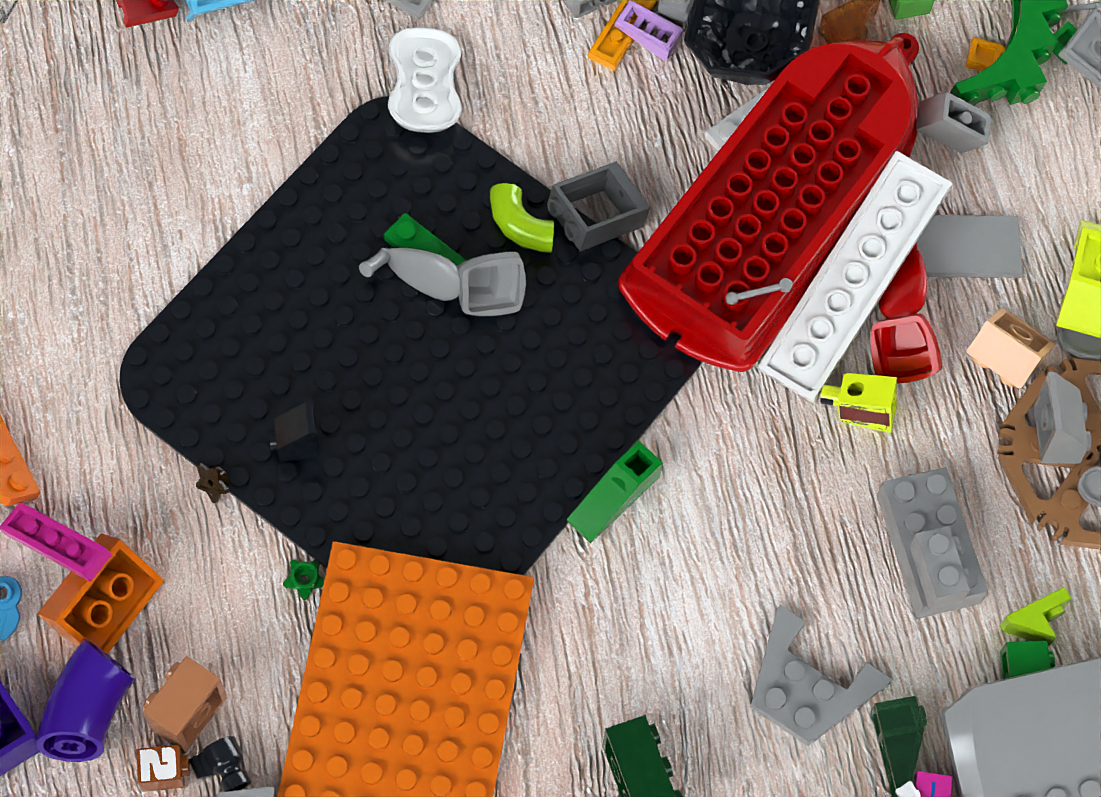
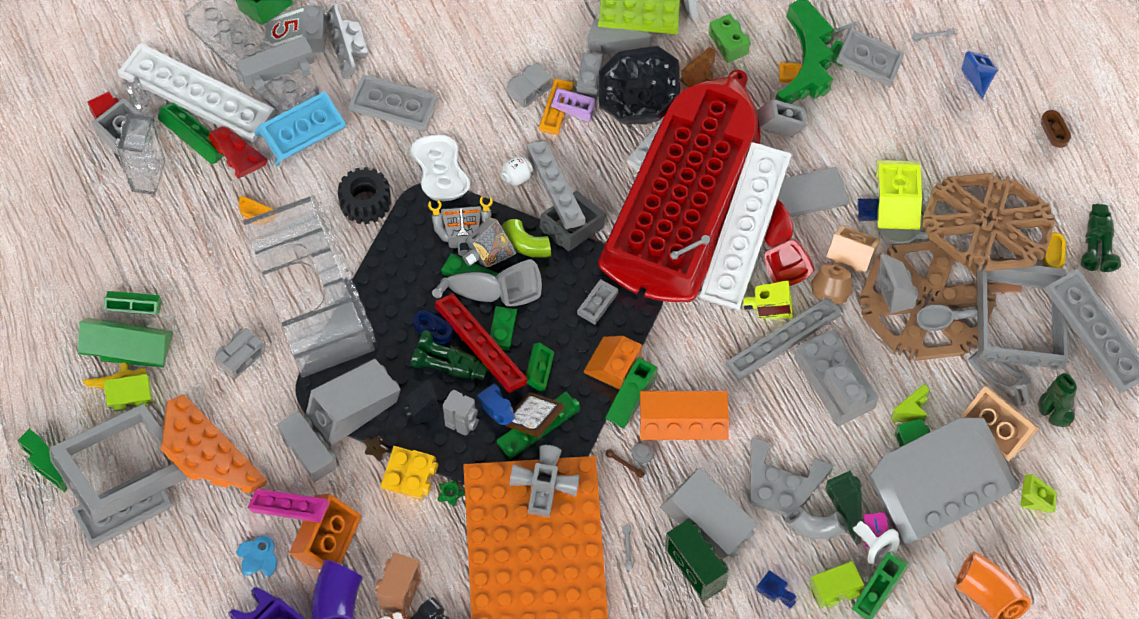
camera: 10 degrees left, 5 degrees down
none -> light grey brick [215,328,265,379]
none -> light orange tile [238,195,278,224]
none -> clear arch [243,195,376,378]
none -> light grey brick [277,411,337,482]
none -> light grey slope [306,359,400,447]
none -> black tyre [338,167,391,224]
none -> yellow plate [380,446,438,501]
none -> dark green piece [410,330,488,380]
none -> clear blue plate [413,310,453,343]
none -> light grey torso [428,196,493,256]
none -> red plate [435,293,527,392]
none -> light grey brick [443,390,479,436]
none -> torso [462,218,517,267]
none -> blue leg [477,384,515,425]
none -> green plate [490,306,517,351]
none -> green hinge [497,392,580,459]
none -> white head [501,156,533,186]
none -> tile [505,392,564,438]
none -> light grey brick [510,445,580,517]
none -> green plate [526,342,554,391]
none -> light grey plate [527,141,585,229]
none -> light grey plate [577,279,618,324]
none -> orange slope [584,336,642,389]
none -> reddish brown hinge [606,449,645,478]
none -> light grey hinge [622,525,633,570]
none -> light grey plate [632,442,654,464]
none -> orange slope [640,391,729,440]
none -> light grey slope [660,468,757,559]
none -> light grey plate [726,298,842,381]
none -> light grey cylinder [785,507,848,539]
none -> medium nougat cone [811,264,853,304]
none -> clear blue plate [857,199,879,221]

